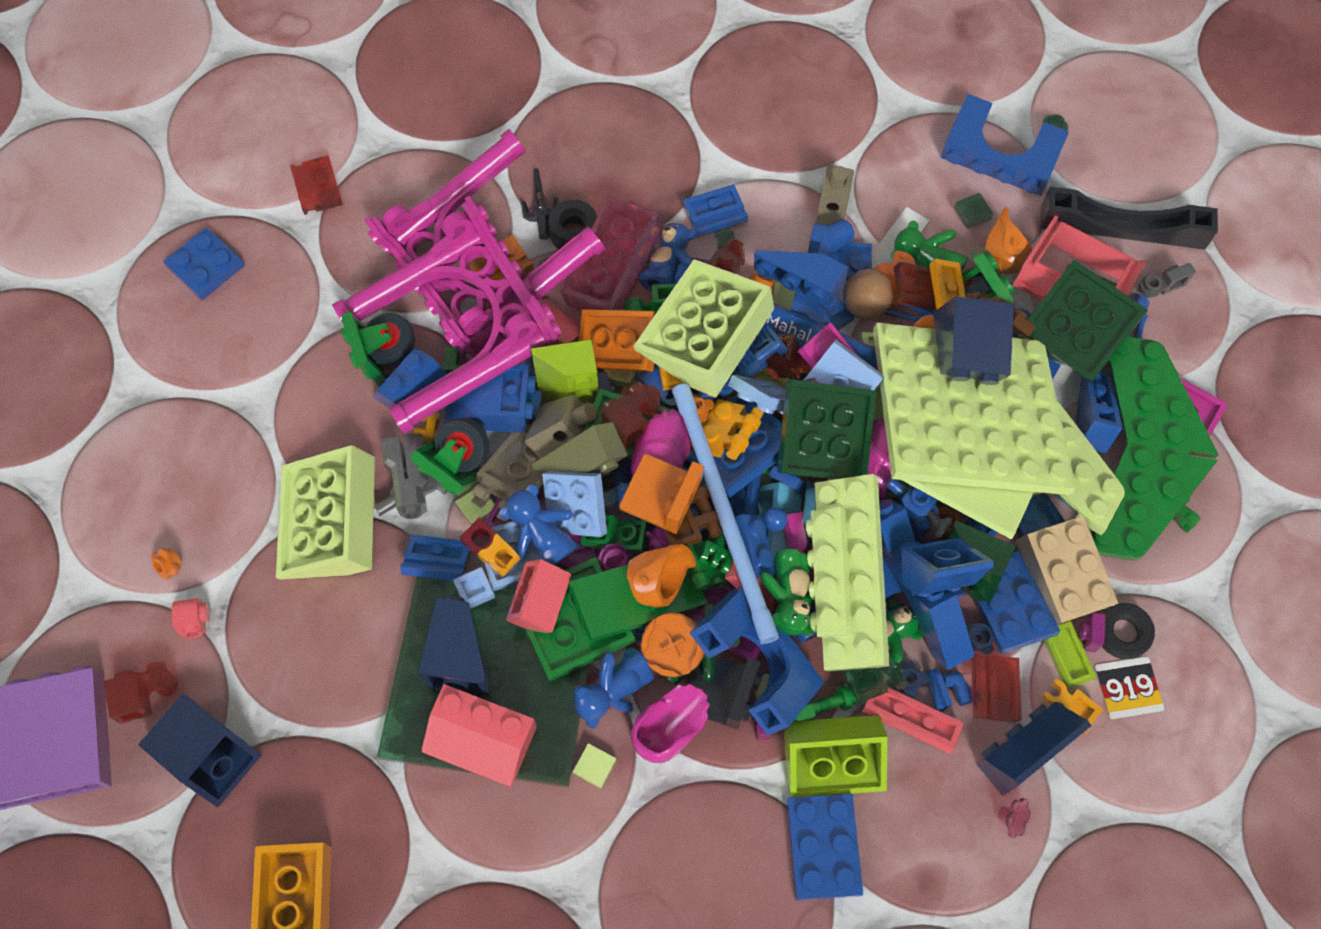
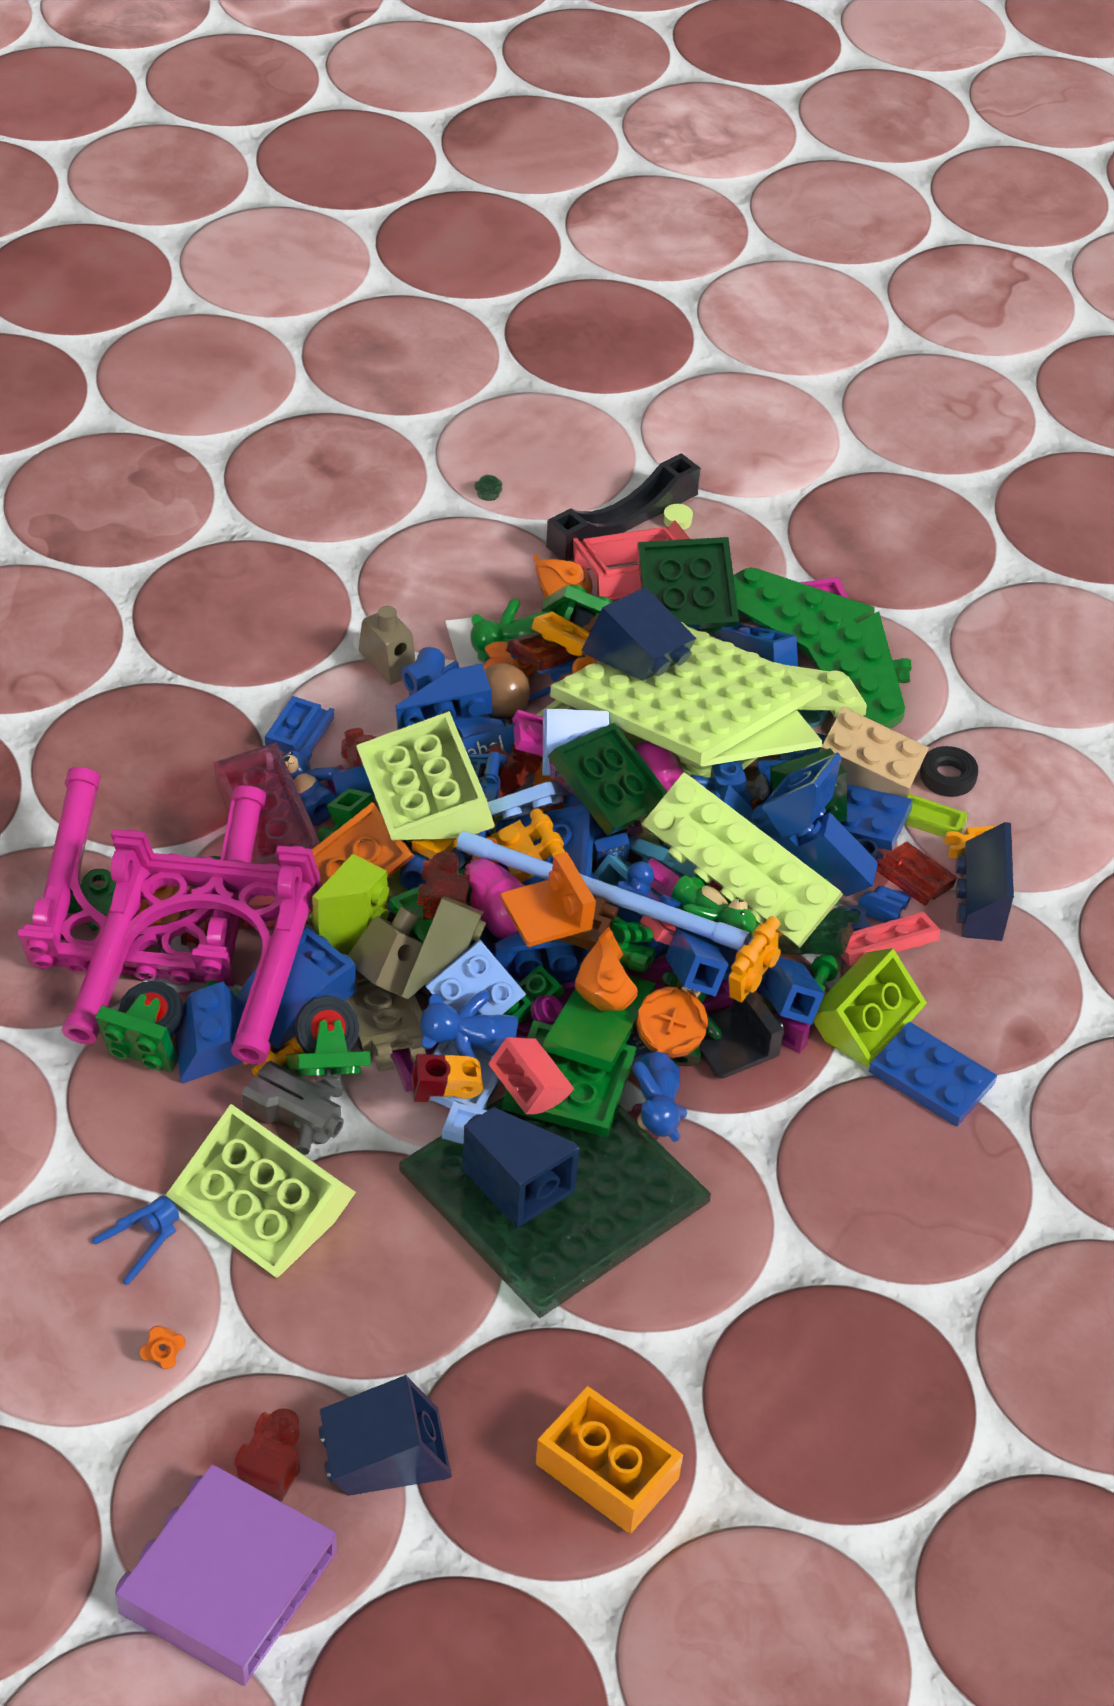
camera: 50 degrees left, 20 degrees down
coral plate [172,598,210,638] -> none
blue plate [400,534,471,581] -> none
coral slope [421,684,537,788] -> none
yellowish green tile [455,490,495,525] -> none
black piece [521,168,559,240] -> none
black tyre [548,200,598,249] -> none
yellowish green tile [573,743,617,789] -> none
dark pink hair [630,684,710,763] -> none
magenta plate [645,527,669,549] -> none
clear green piece [715,230,737,251] -> none
blue arch [941,94,1069,196] -> none
clear green plate [954,193,993,229] -> none
clear pink plant [999,798,1031,838] -> none
magenta plate [1079,612,1105,652] -> none
sticker [1095,657,1164,719] -> none
dark grey plate [1139,263,1196,298] -> none
none -> blue plant [92,1195,179,1285]
none -> yellowish green tile [663,504,693,530]
none -> light orange plate [729,916,781,1003]

